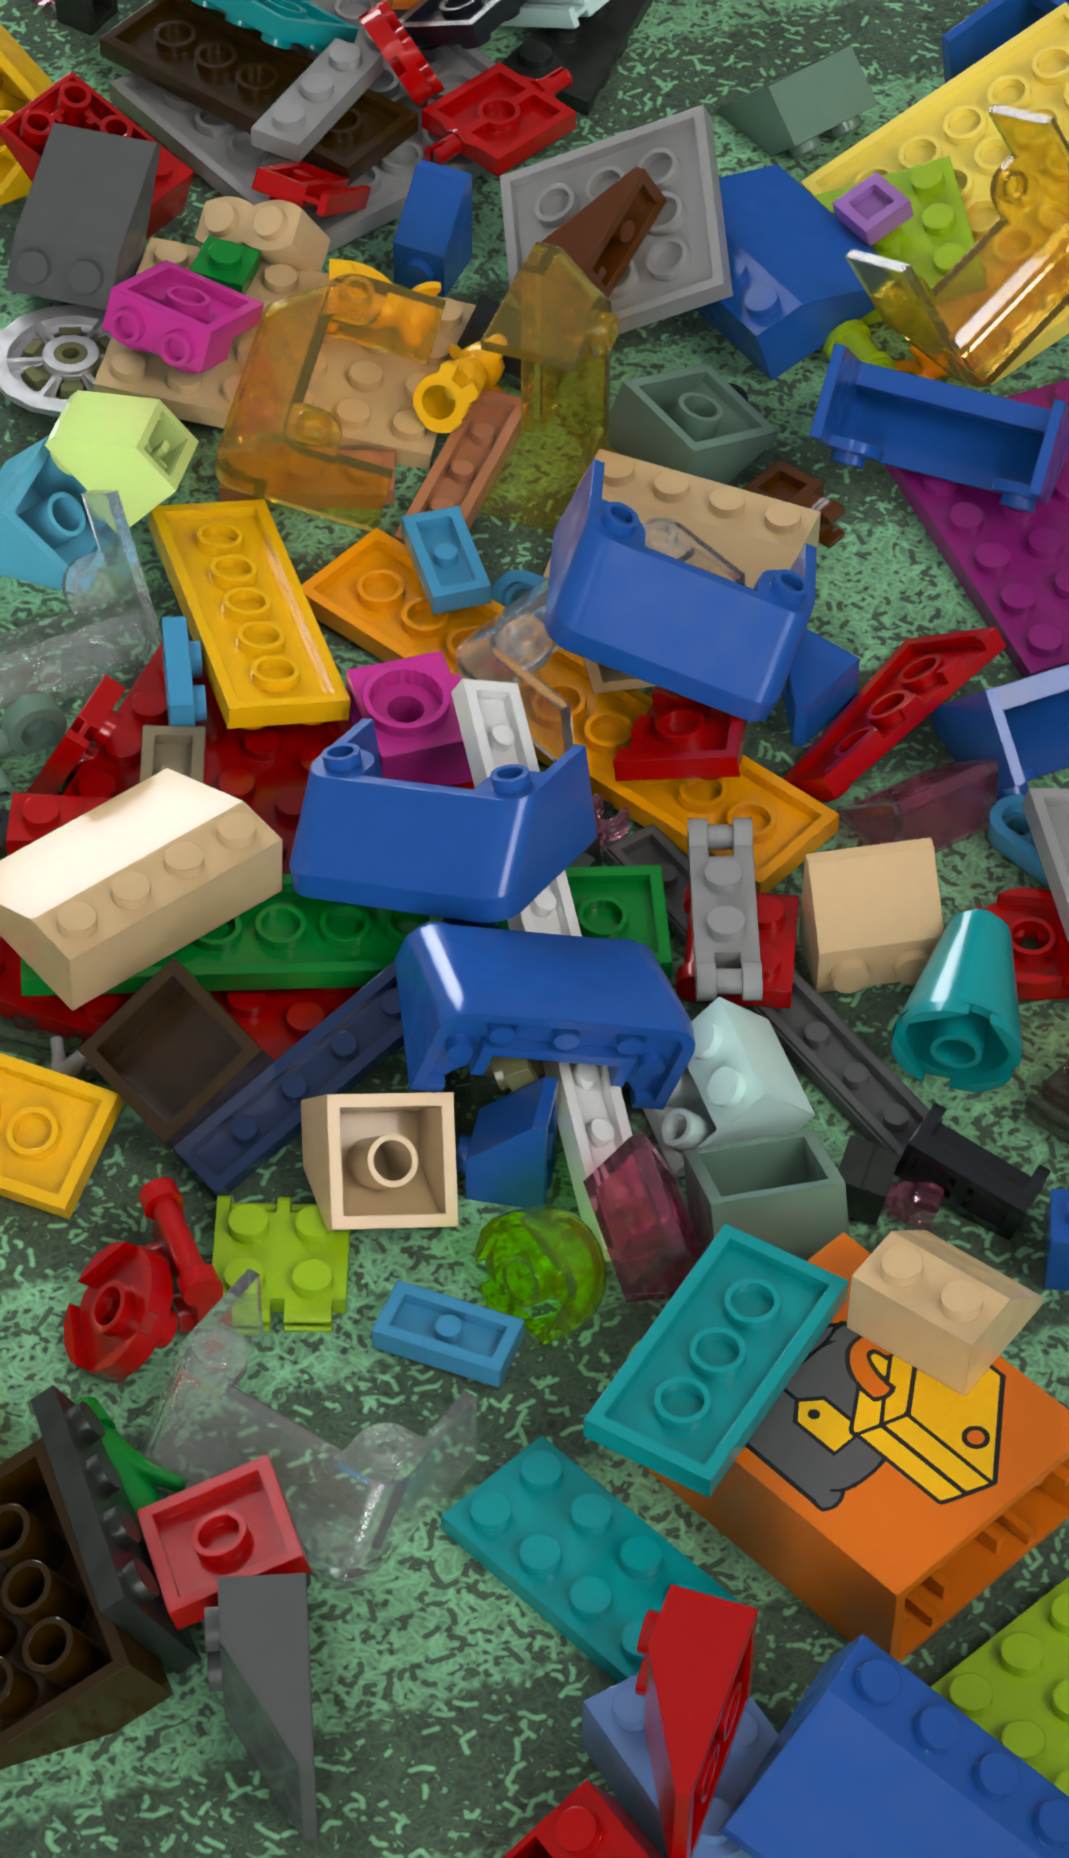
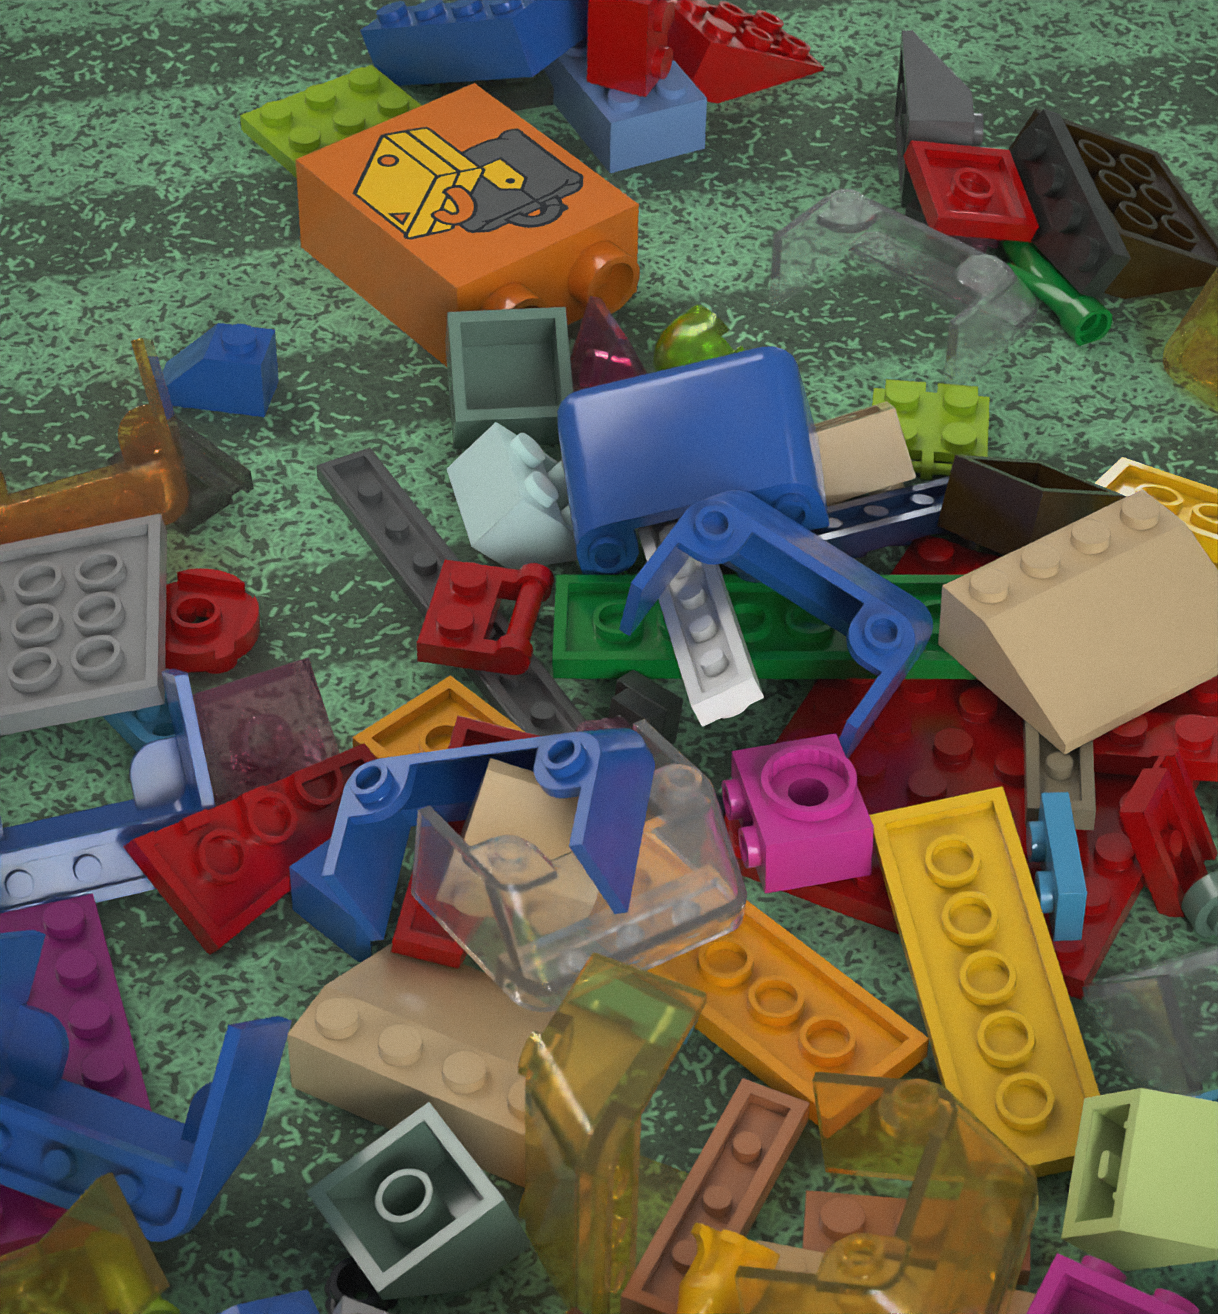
camera: 175 degrees left, 5 degrees down
red plate [64,1241,178,1383] -> none
red plate [138,1177,226,1354] -> none
dark azure plate [372,1280,525,1388] -> none
dark azure plate [401,506,491,614] -> none
teal plate [441,1435,742,1683] -> none
teal plate [583,1223,849,1498] -> none
light grey plate [687,817,763,1002] -> none
reddish brown plate [742,459,845,549] -> none
tan slope [799,837,944,993] -> none
pearl dark grey piece [838,1135,944,1231] -> none
tan slope [847,1230,1043,1397] -> none
teal cone [891,909,1023,1093] -> none
black hinge [894,1102,1051,1240] -> none

